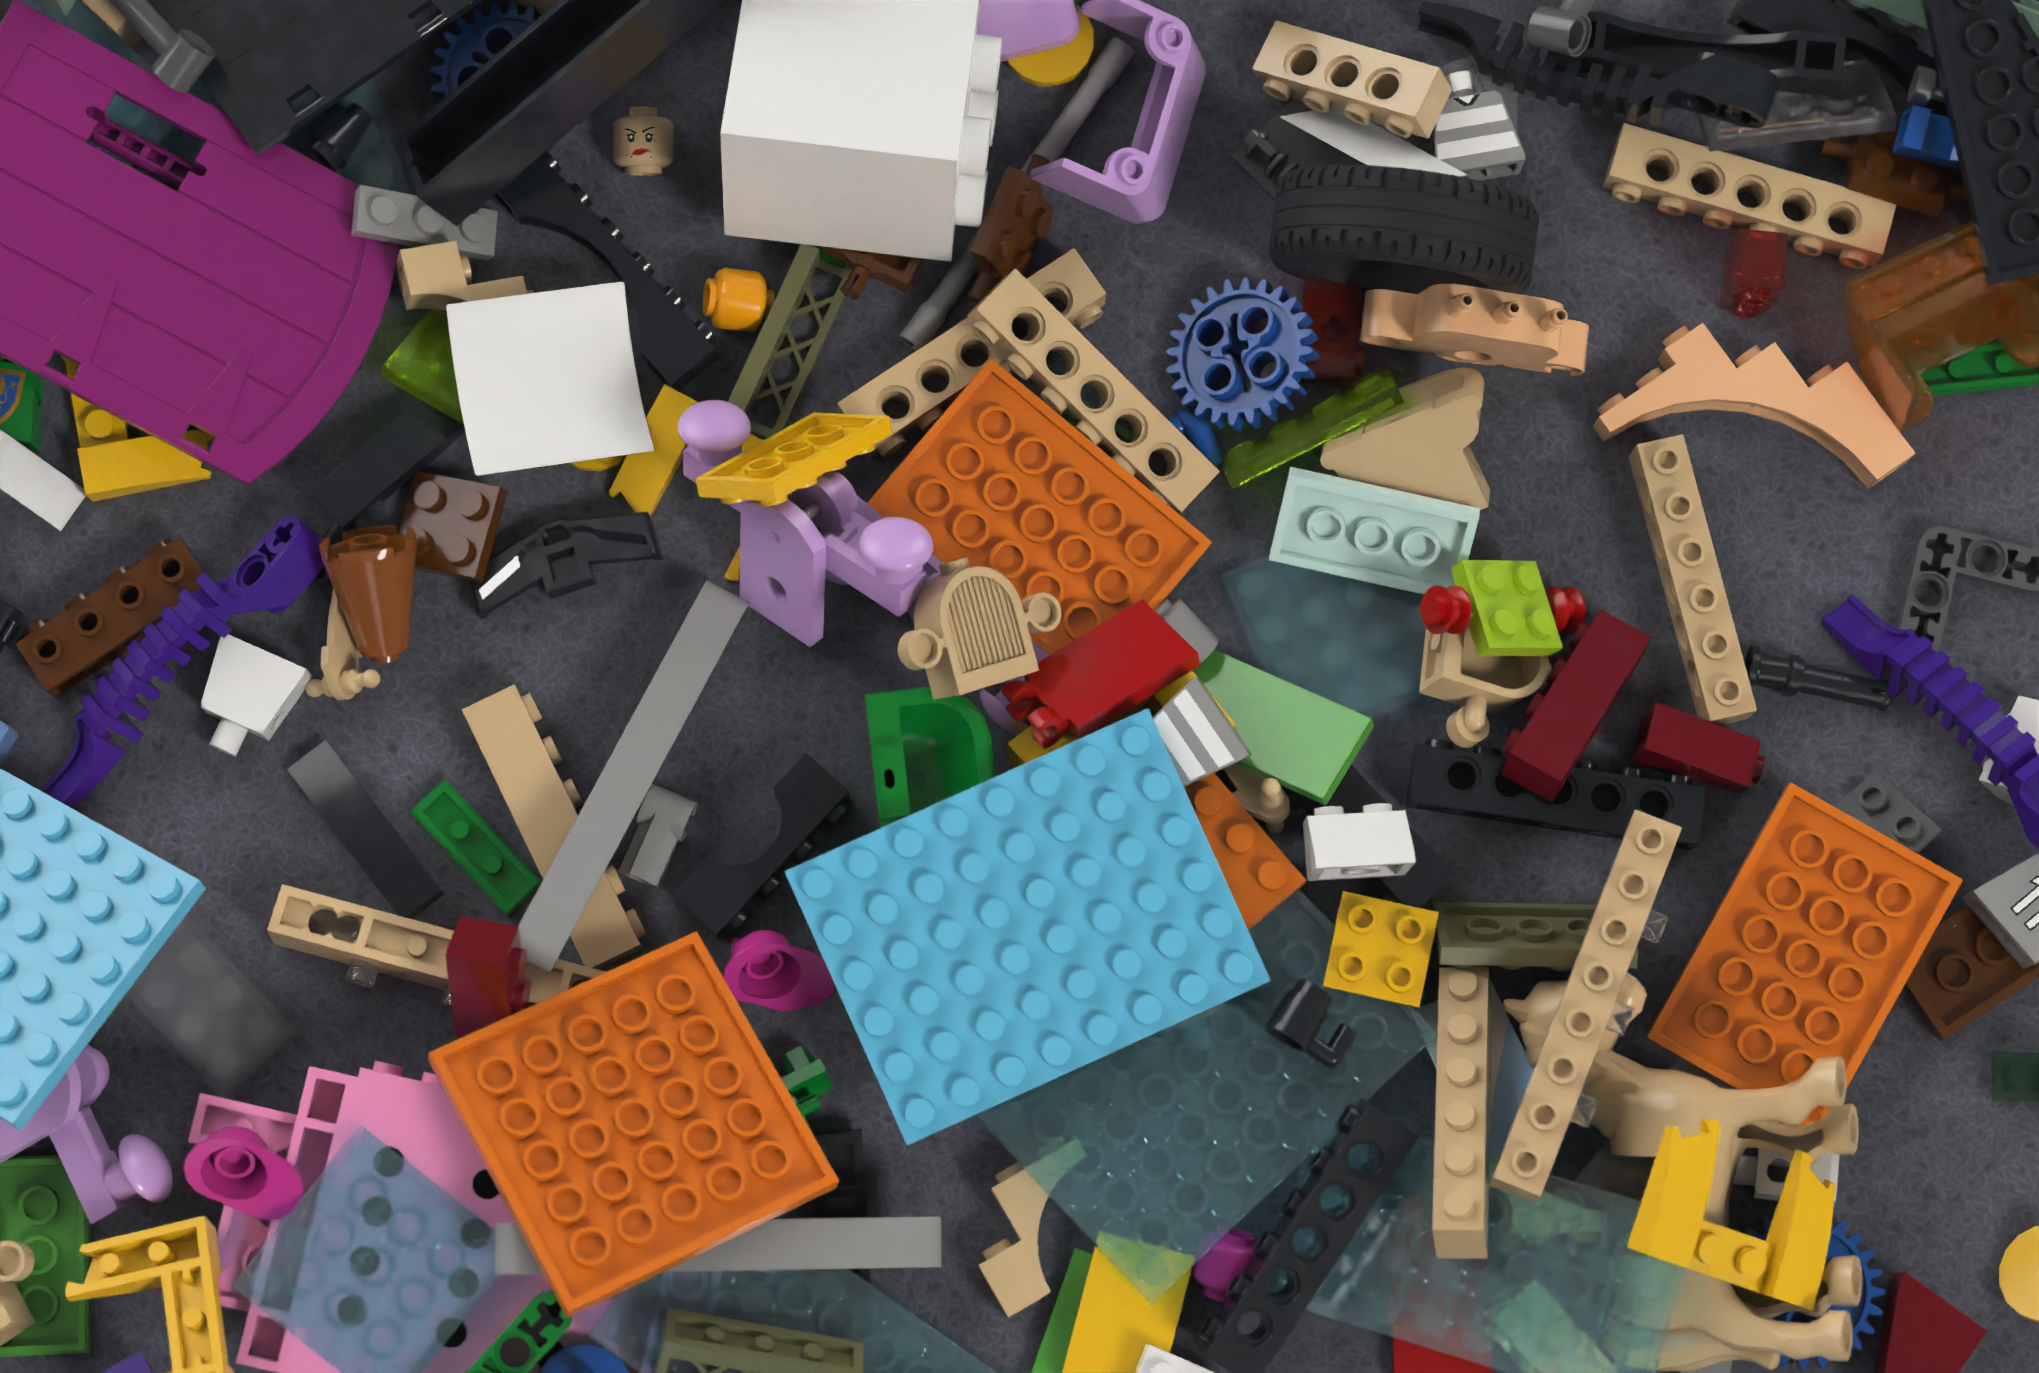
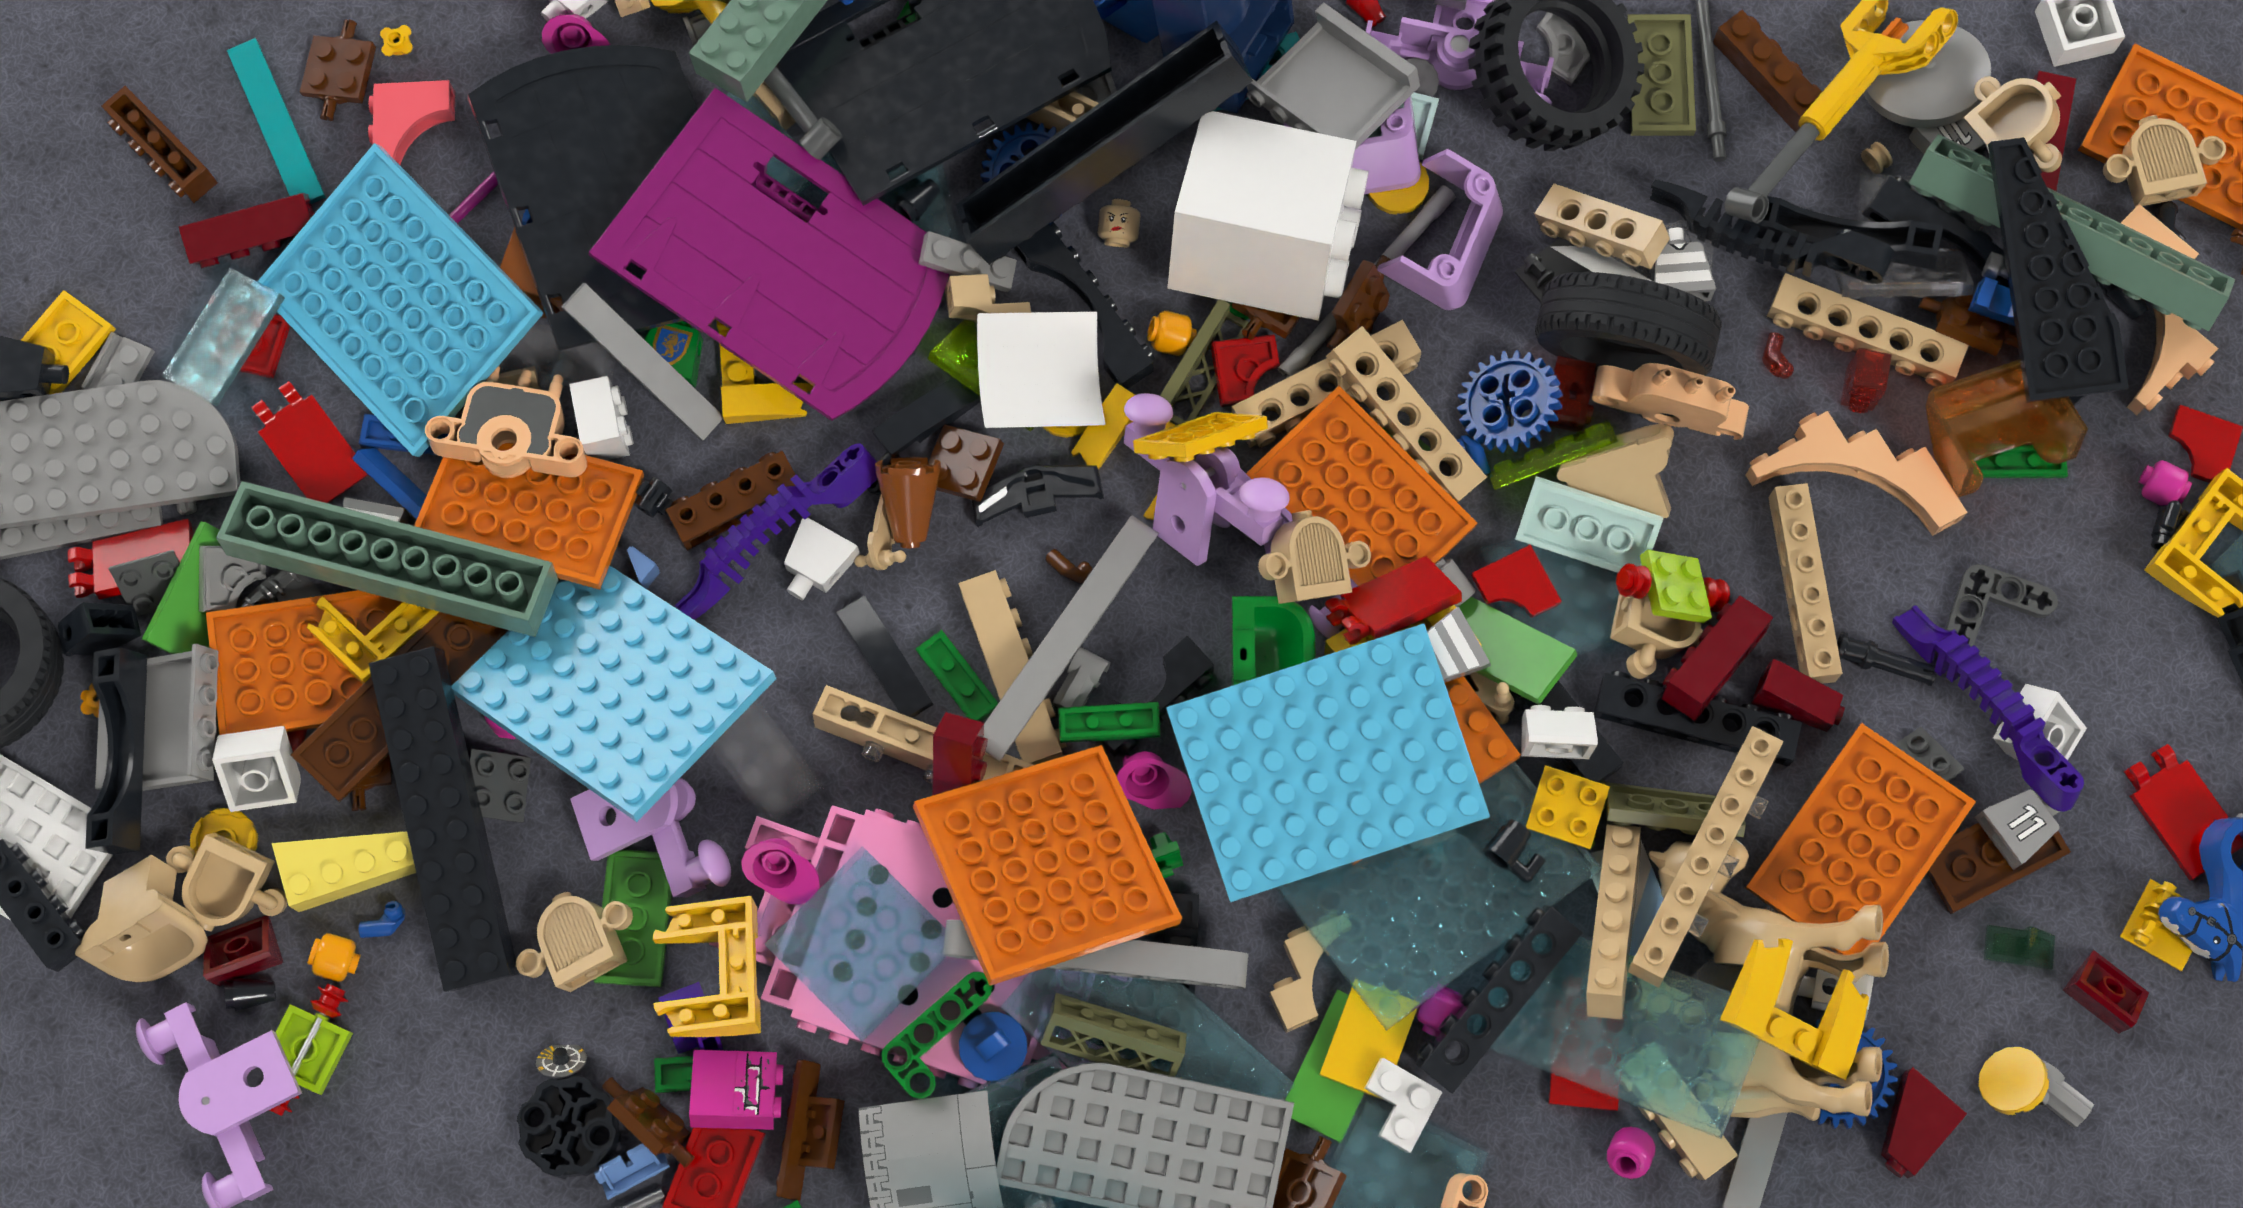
camera: 15 degrees right, 5 degrees down
none -> reddish brown arm [1045,549,1093,584]
none -> green tile [1058,702,1160,743]
none -> red tile [1210,334,1280,407]
none -> red tile [1471,544,1562,618]
none -> clear red arm [1762,332,1794,379]

